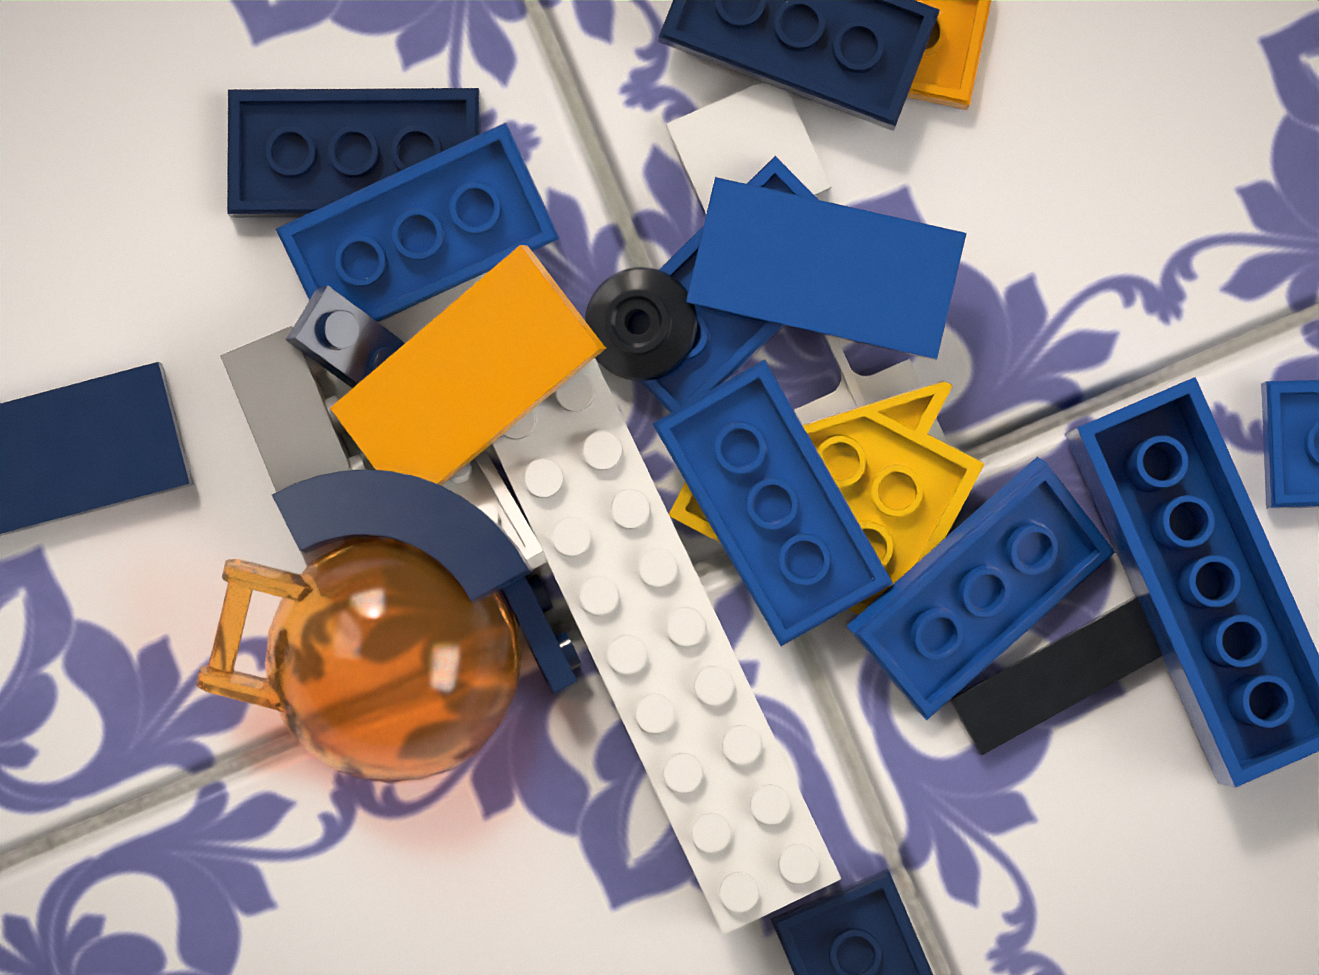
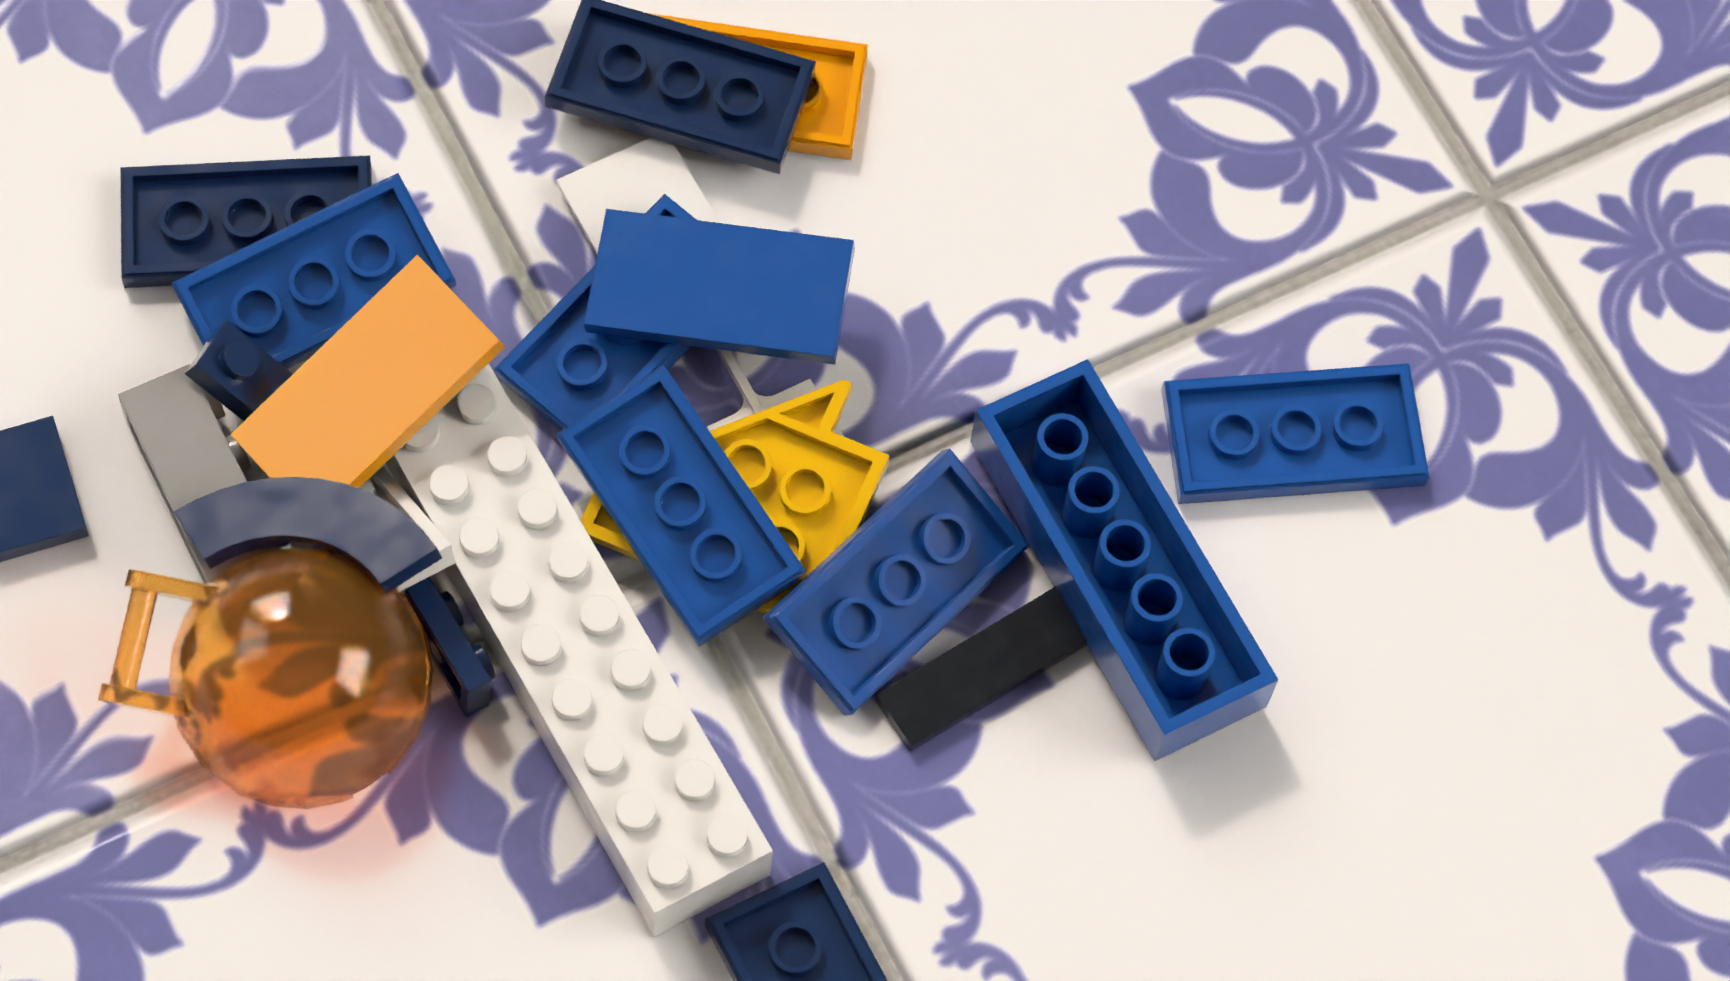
camera: 10 degrees left, 20 degrees down
black piece [585,267,698,381] -> none

